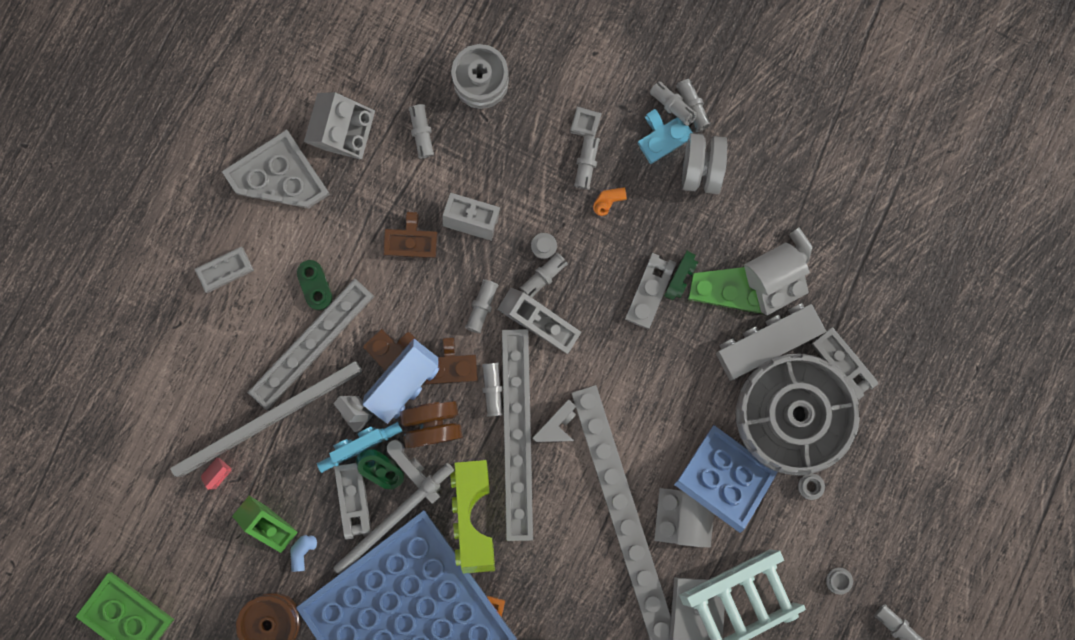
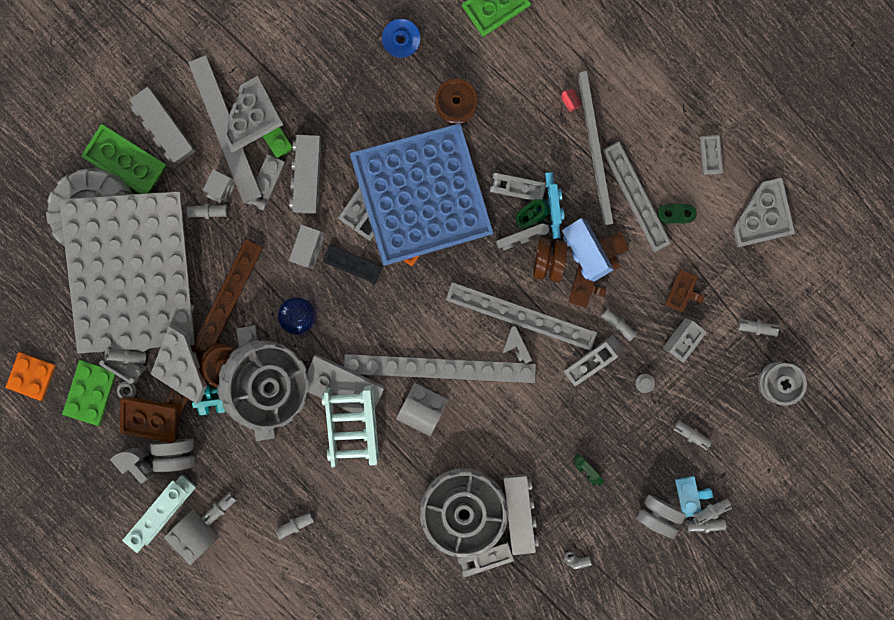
camera: 110 degrees right, 5 degrees up
bright green slope [232,496,298,553] -> none
light blue arm [290,535,317,572] -> none
light grey slope [304,92,375,159] -> none
light grey bar [333,463,454,575] -> none
light grey bracket [334,396,374,432] -> none
lime arch [450,460,495,574] -> none
light grey pin [482,363,504,416] -> none
light grey pin [519,252,568,298] -> none
light grey tile [570,107,602,137] -> none
orange arm [593,187,627,216] -> none
light grey plate [625,253,676,330] -> none
medium blue plate [674,425,778,533] -> none
bright green wing [688,267,764,315] -> none
light grey brick [744,243,810,315] -> none
light grey plate [798,474,825,500] -> none
light grey plate [826,567,853,595] -> none

